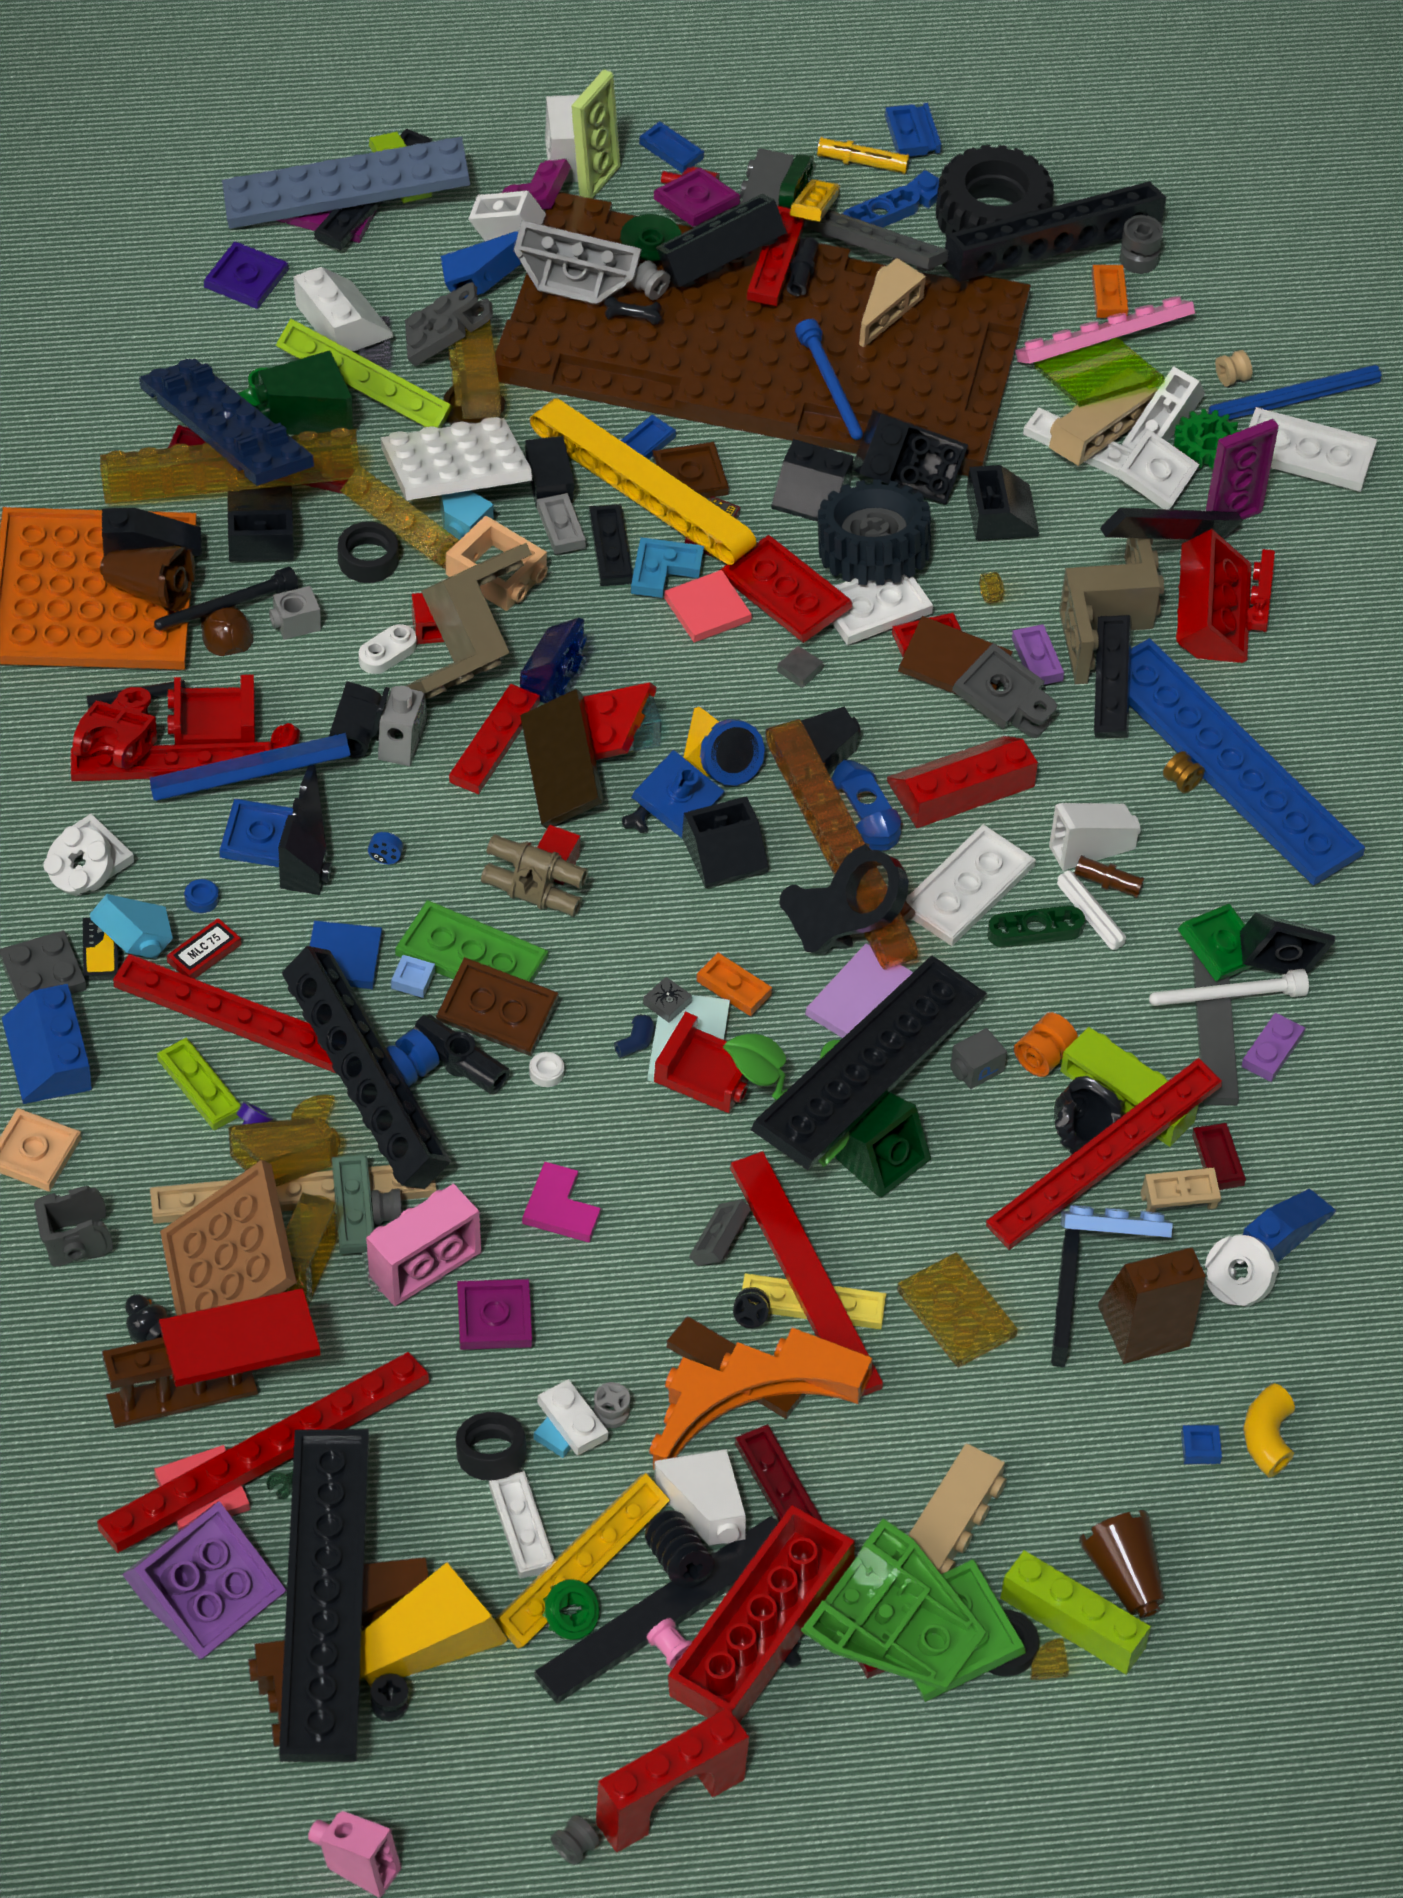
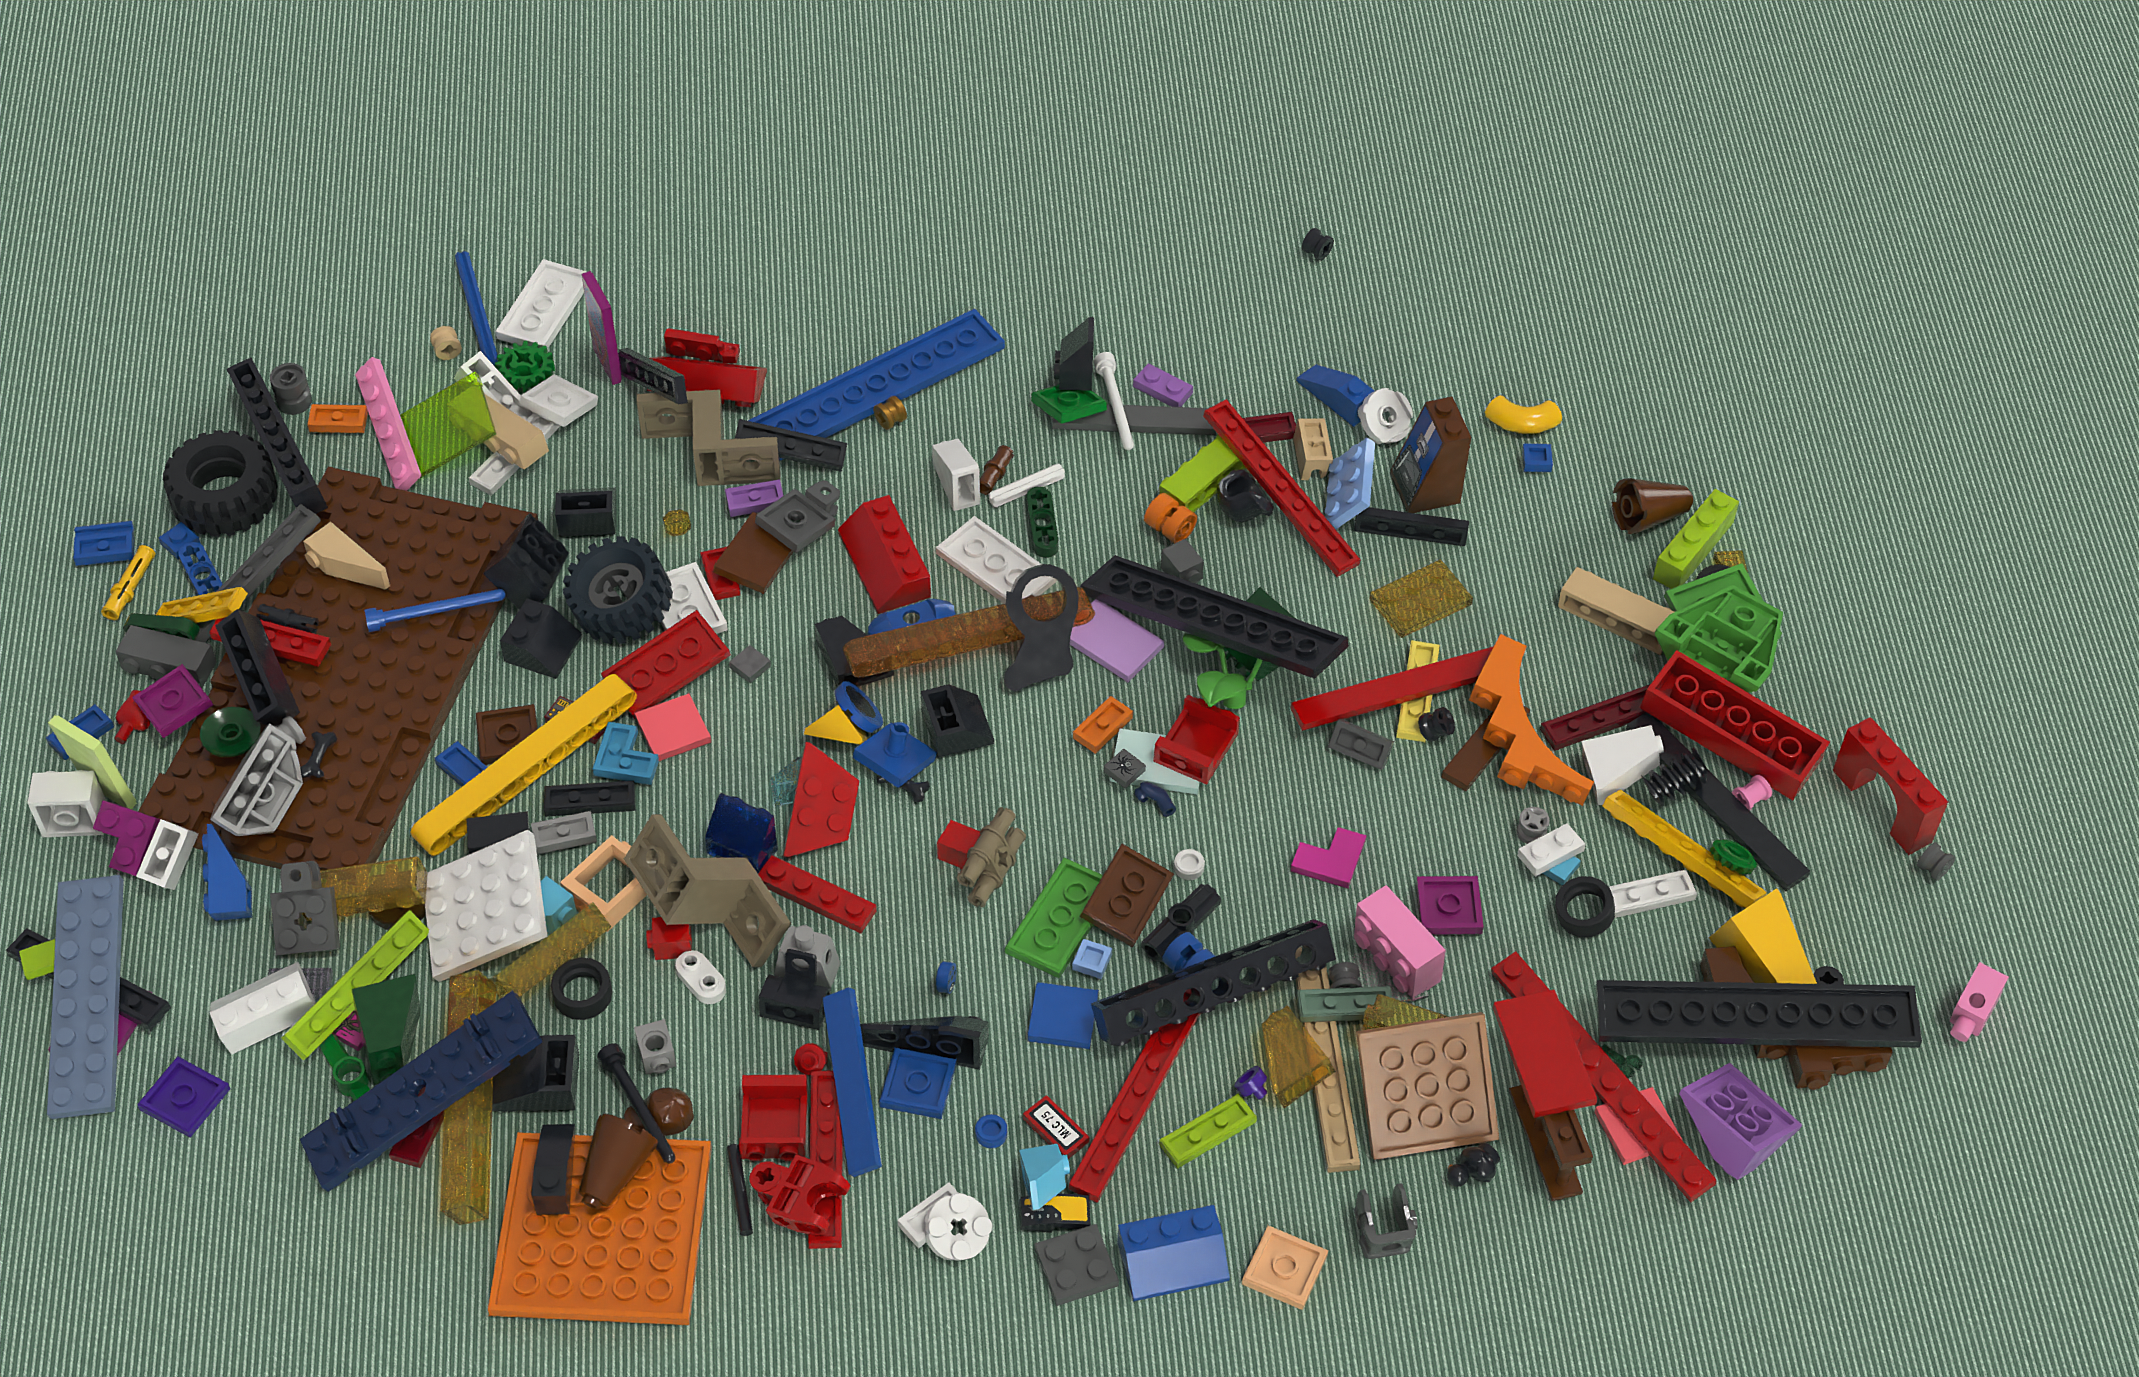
camera: 85 degrees left, 0 degrees up
clear yellow tile [291,1095,335,1130] -> none
dark brown tile [520,689,604,829] -> none

